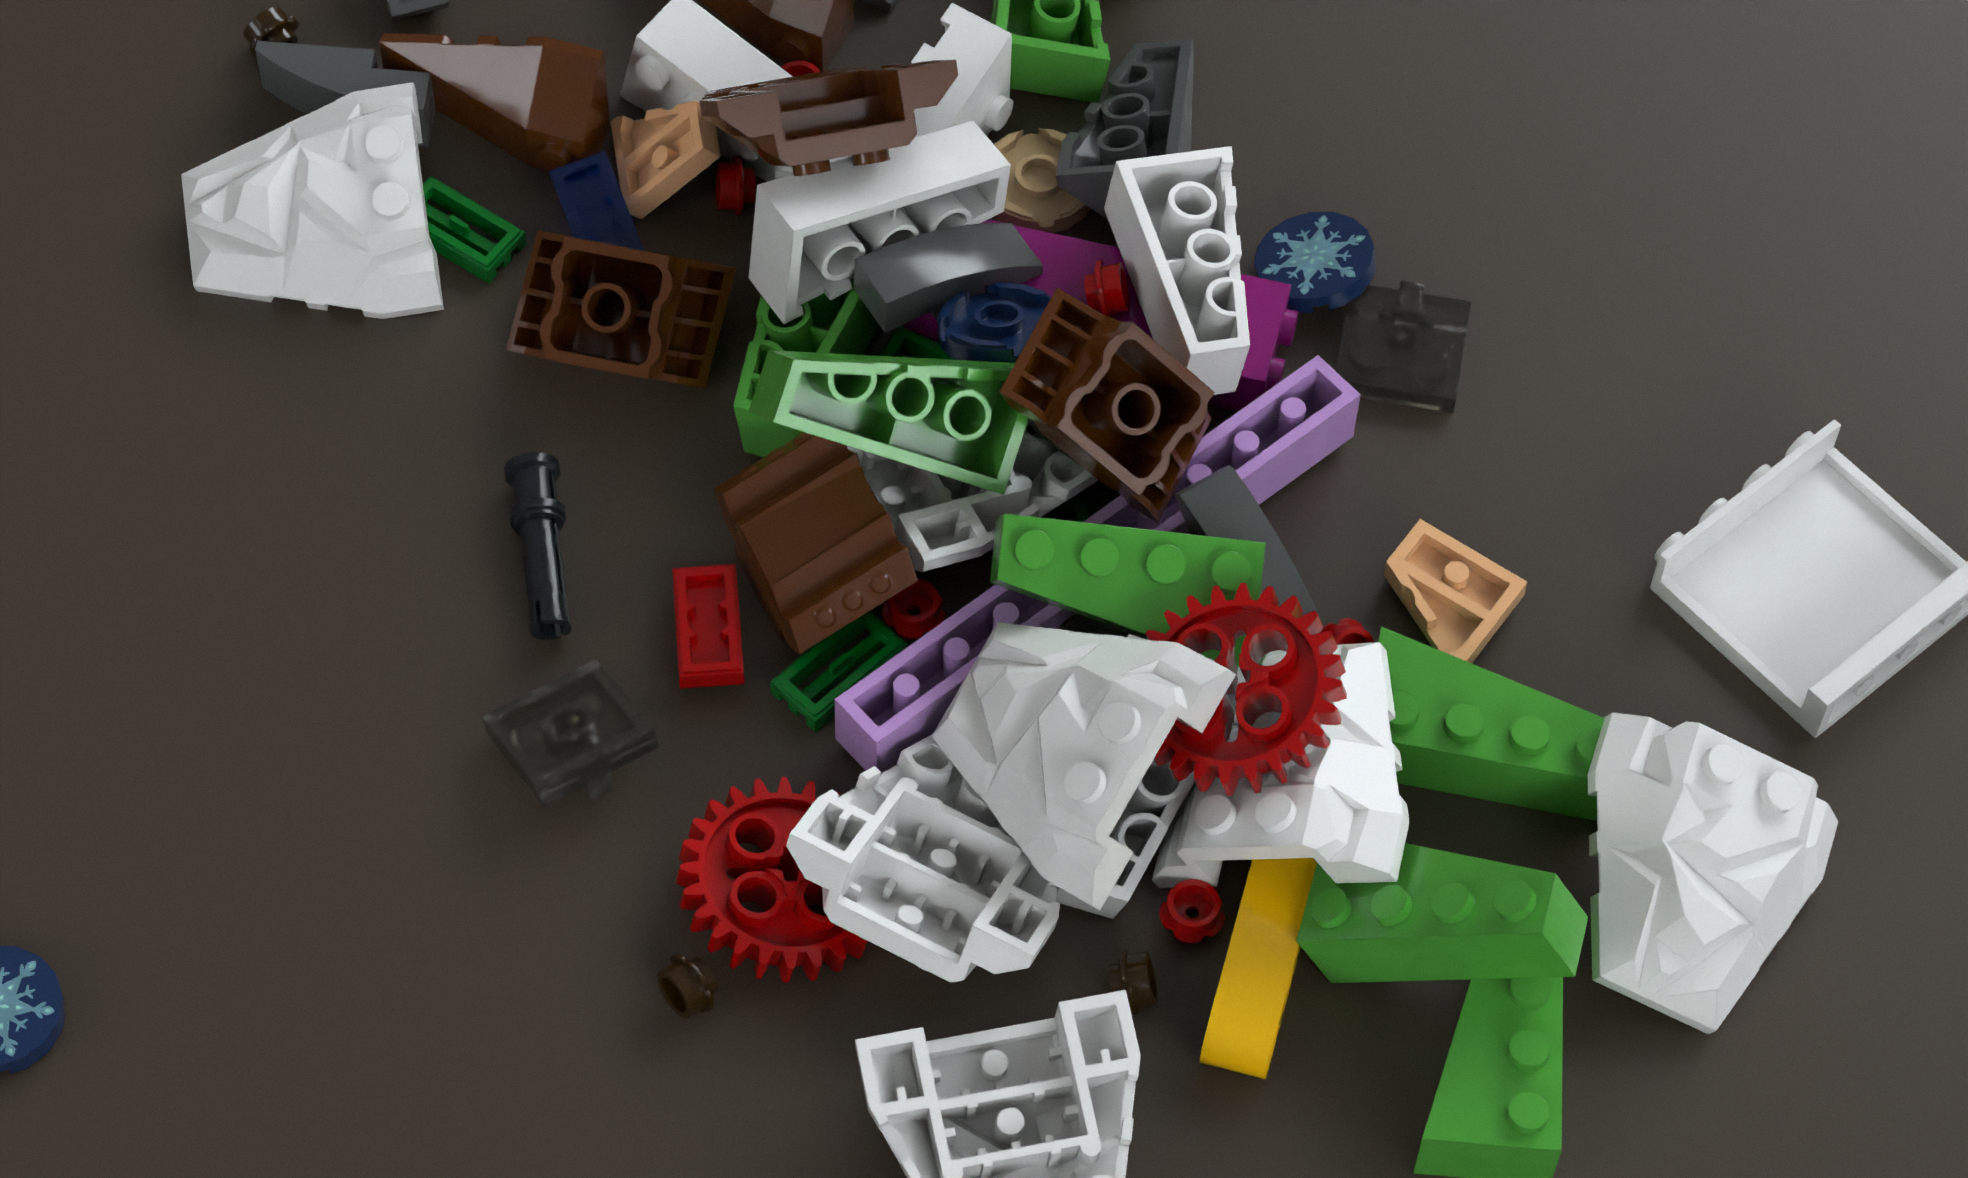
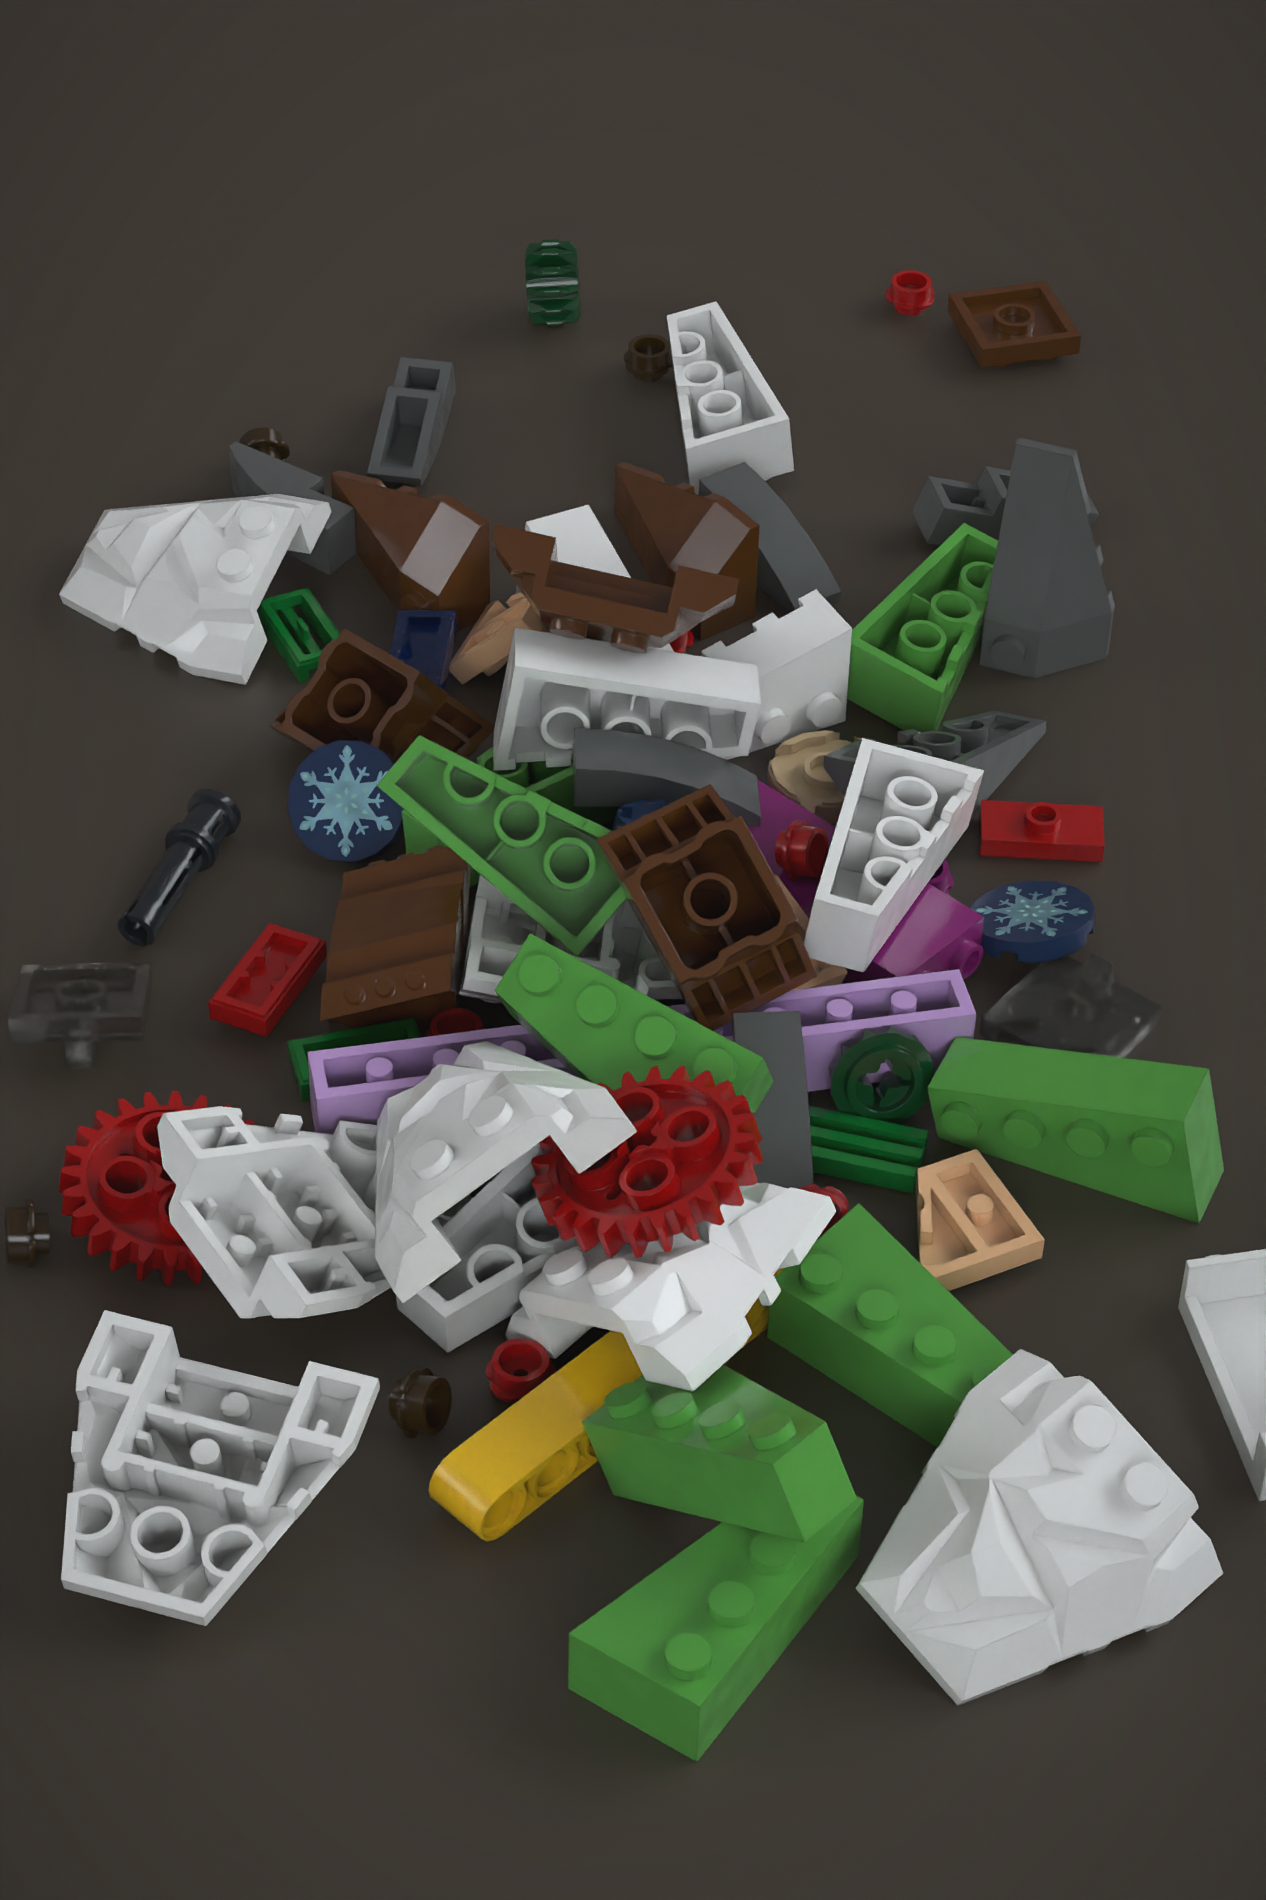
camera: 30 degrees right, 15 degrees down
none -> dark blue tile [288,740,404,863]
none -> green tile [809,1106,929,1193]
none -> dark green gear [829,1026,934,1124]
none -> bright green wedge [927,1037,1224,1224]
none -> red plate [979,800,1105,862]

